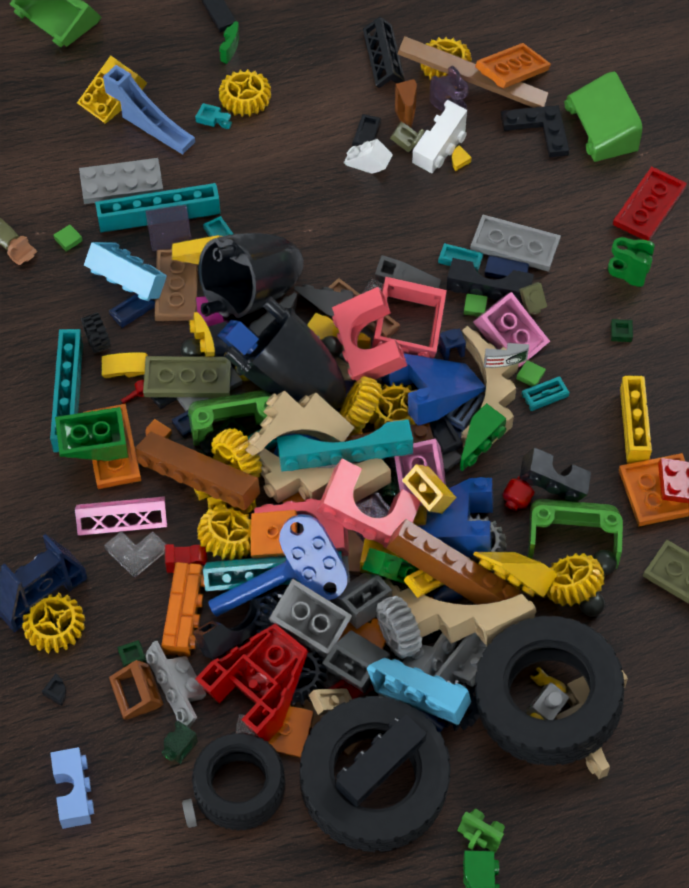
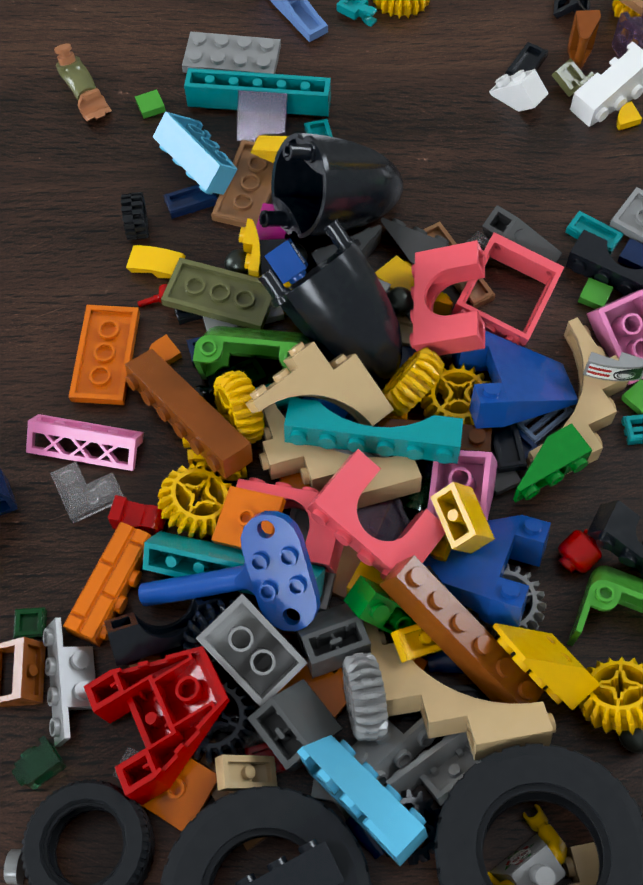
camera: 20 degrees right, 5 degrees up
teal brick [50,329,83,452] -> none
green slope [55,407,129,461] -> none
dark blue window [438,328,466,361] -> none

